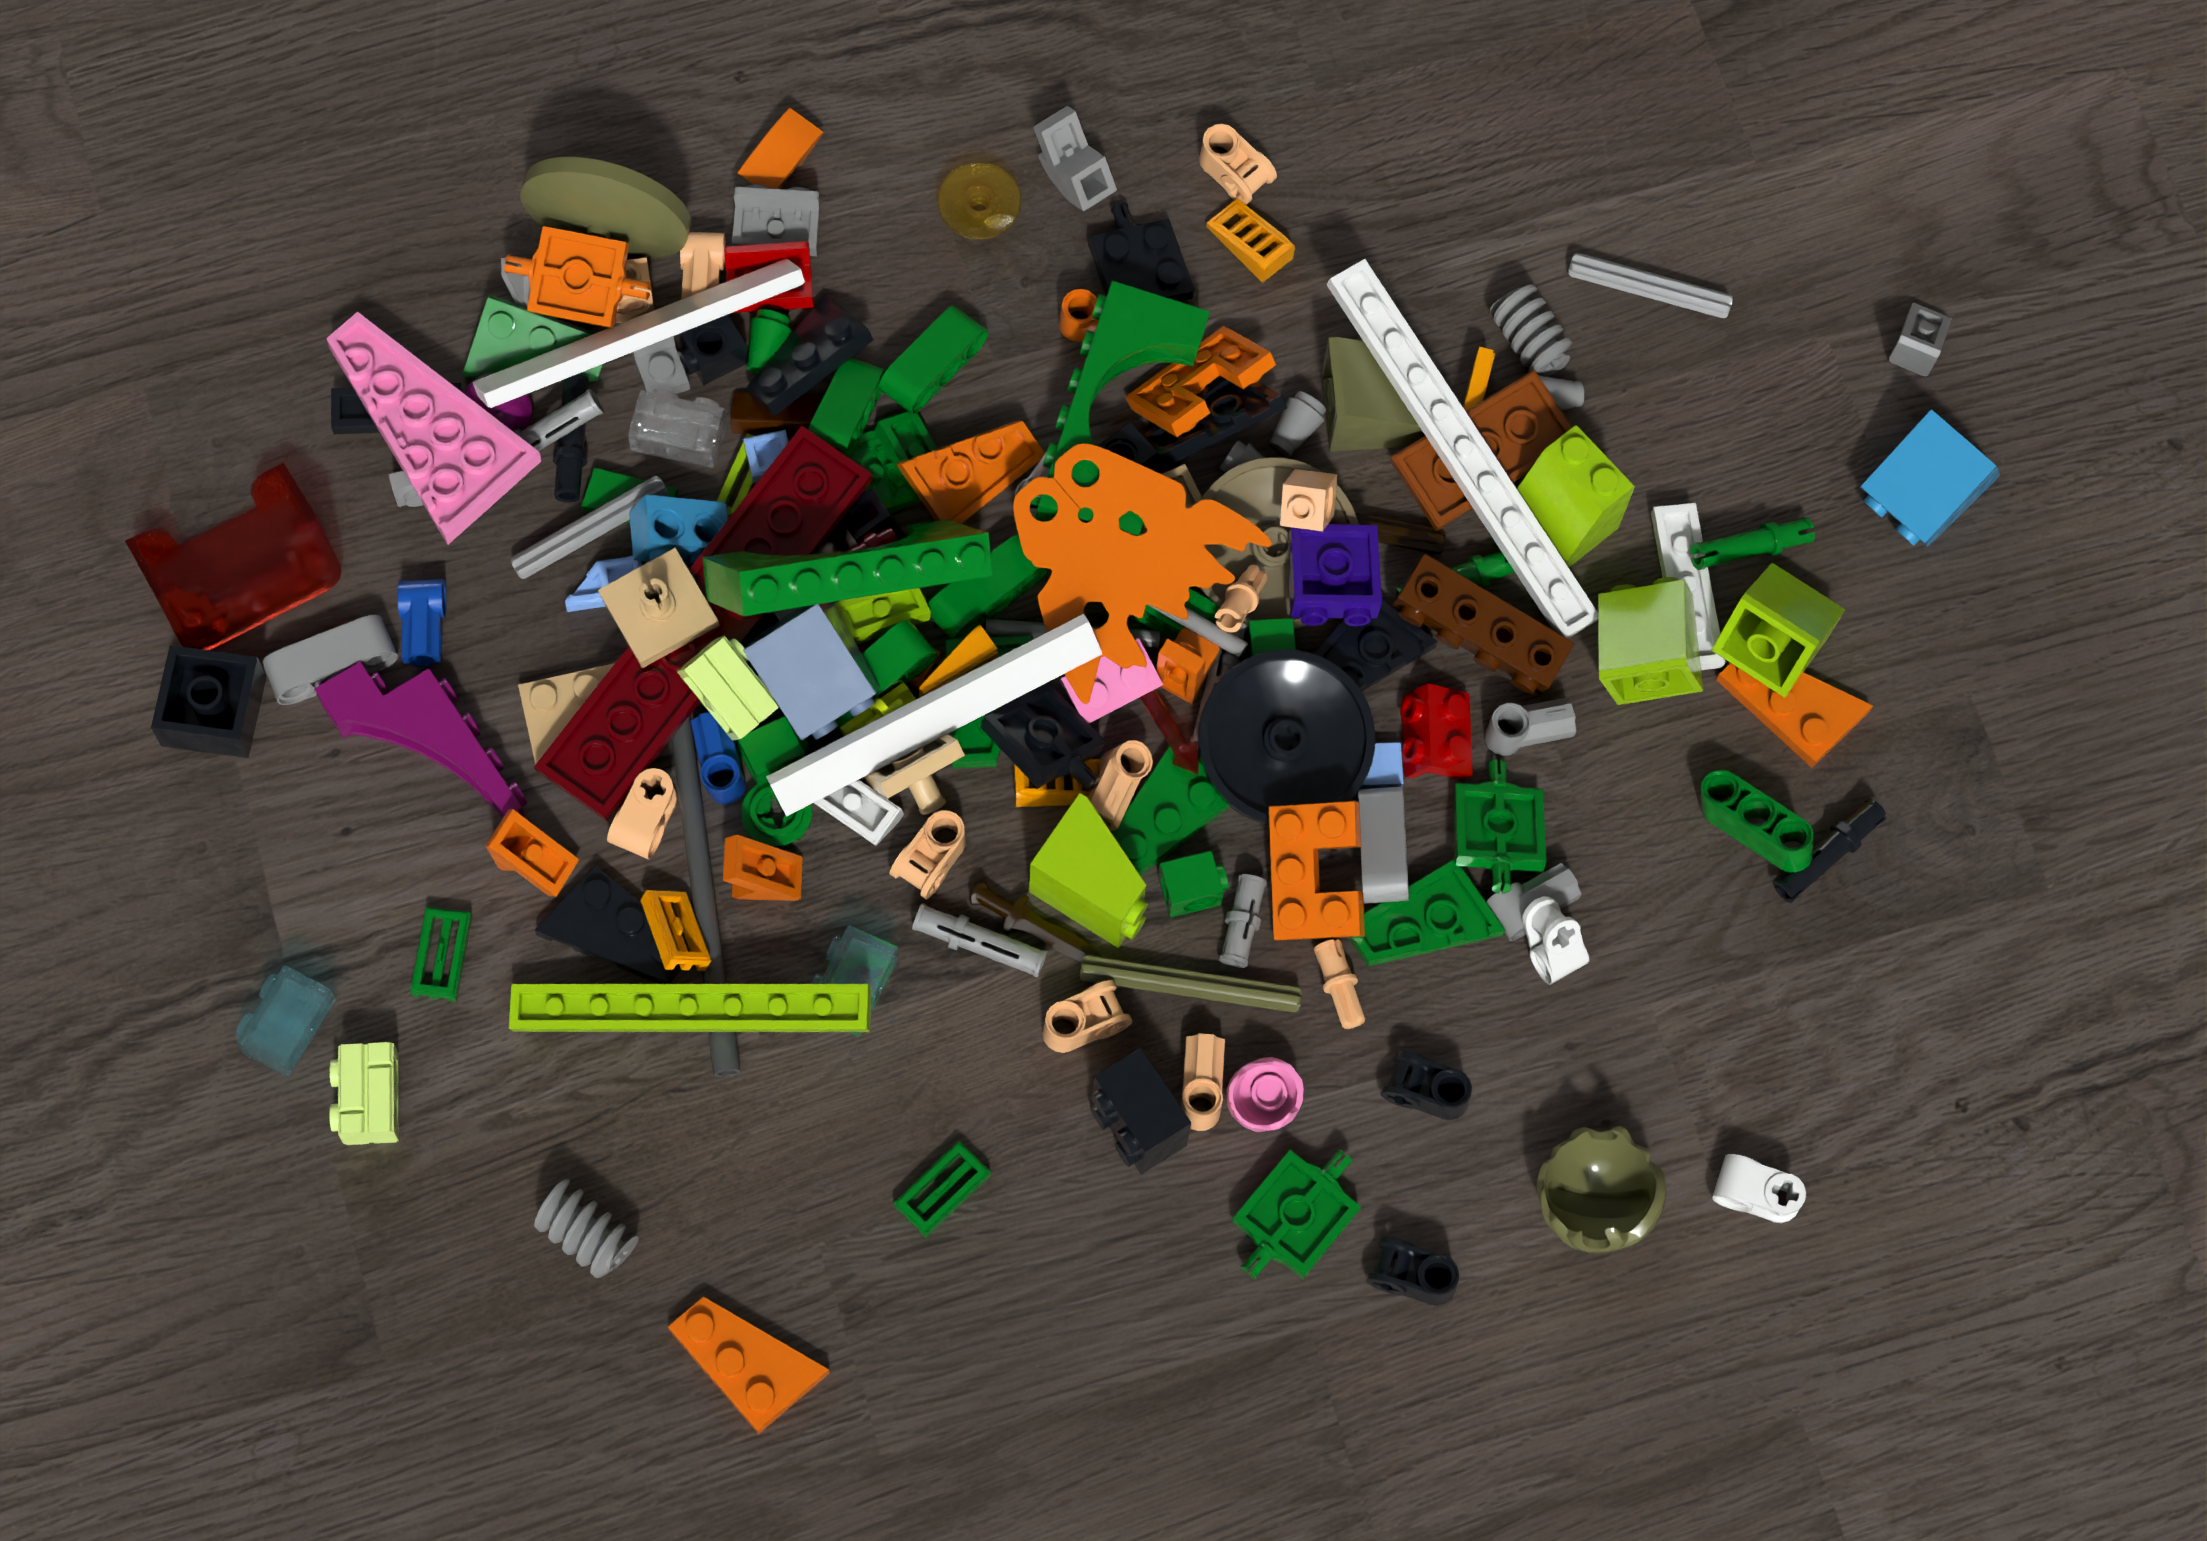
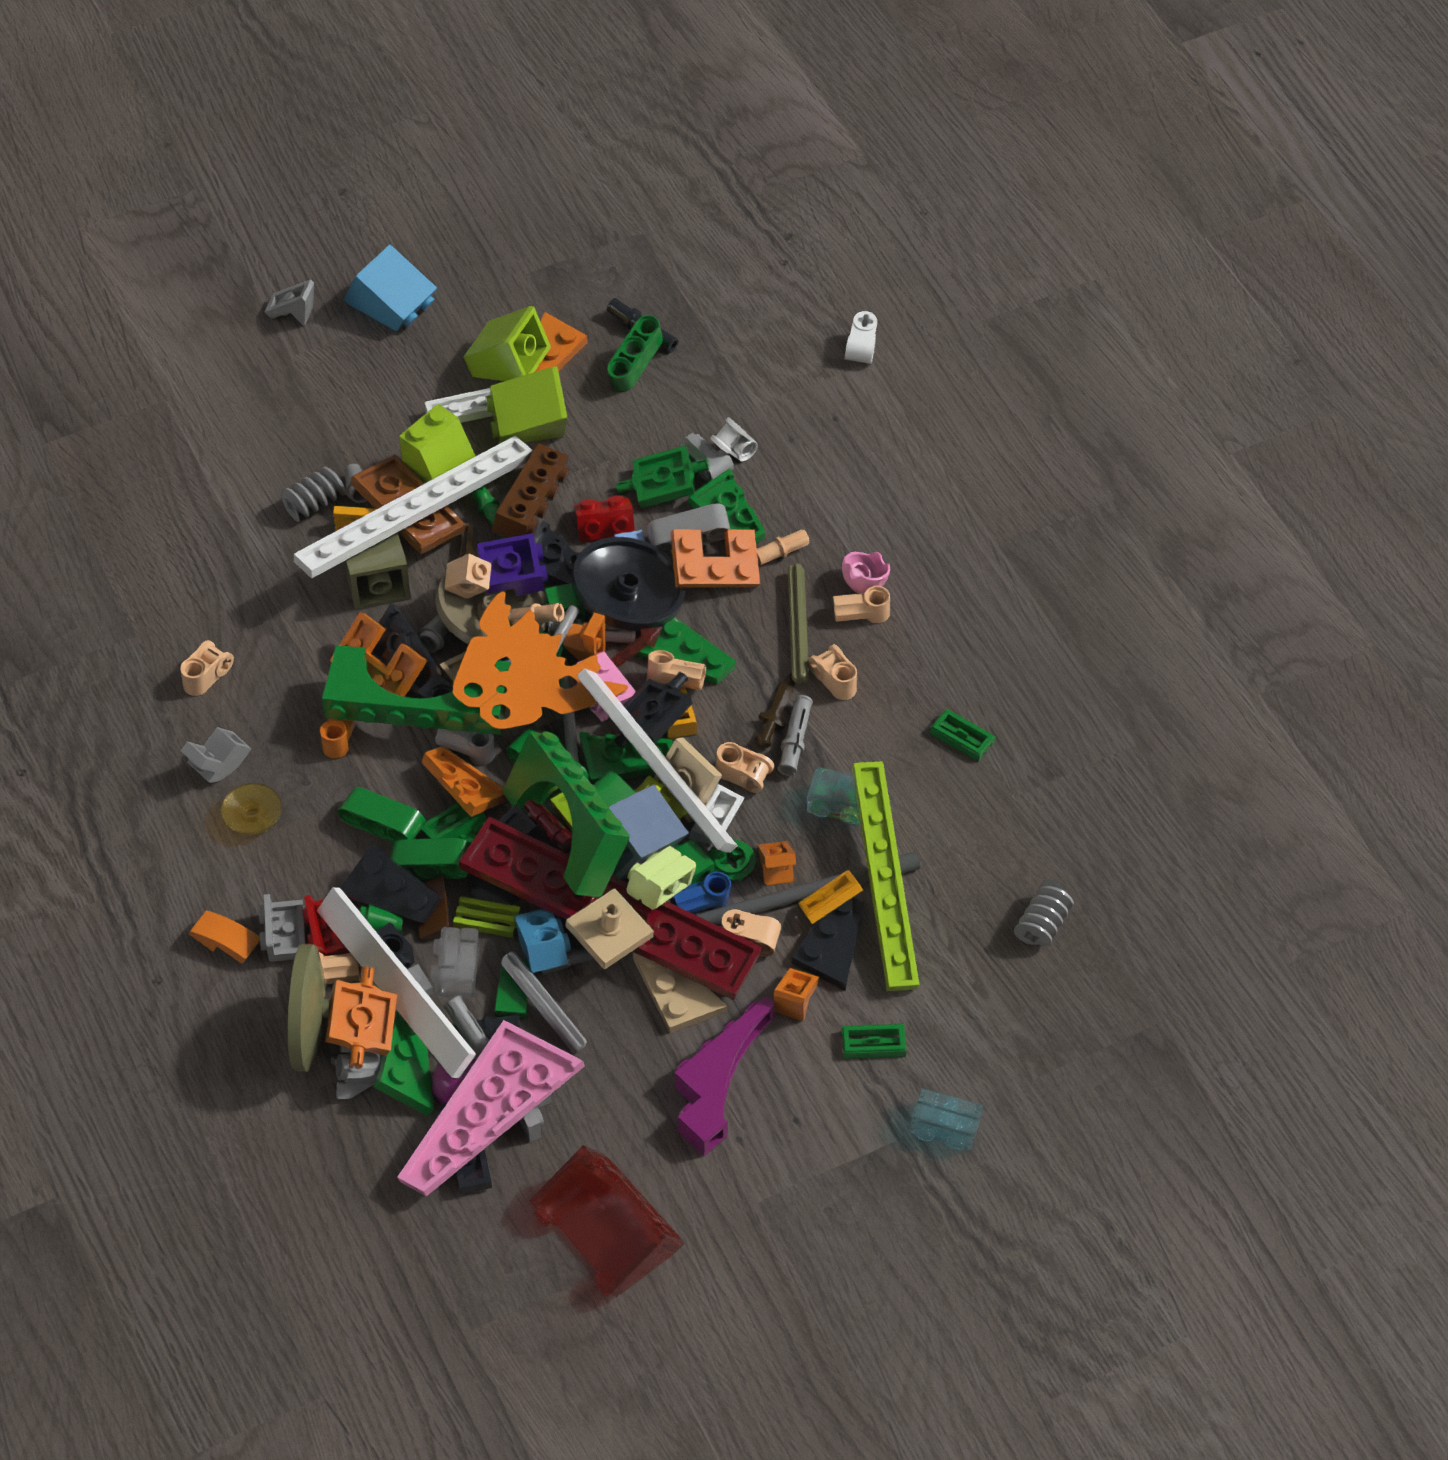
camera: 95 degrees left, 15 degrees down
black brick [151,645,267,758] -> none
light grey beam [262,615,398,705] -> none
yellowish green brick [330,1042,399,1145] -> none
blue piece [397,579,447,667] -> none
light blue tile [565,556,642,612] -> none
orange wing [668,1297,830,1435] -> none
light blue tile [743,430,788,483] -> none
light orange slope [919,625,998,698] -> none
lime slope [1029,793,1148,948] -> none
black plate [1088,202,1195,302] -> none
black brick [1090,1048,1191,1175] -> none
green brick [1158,851,1229,918] -> none
light orange slope [1206,199,1295,283] -> none
light grey pin [1219,874,1267,968] -> none
green plate [1232,1149,1362,1280] -> none
light grey cone [1269,391,1326,457] -> none
black piece [1366,1236,1459,1306] -> none
black piece [1380,1050,1472,1120] -> none
light grey piece [1484,698,1576,756] -> none
olive piece [1537,1126,1667,1254] -> none
light grey axle [1568,253,1733,318] -> none
green pin [1689,517,1815,570] -> none

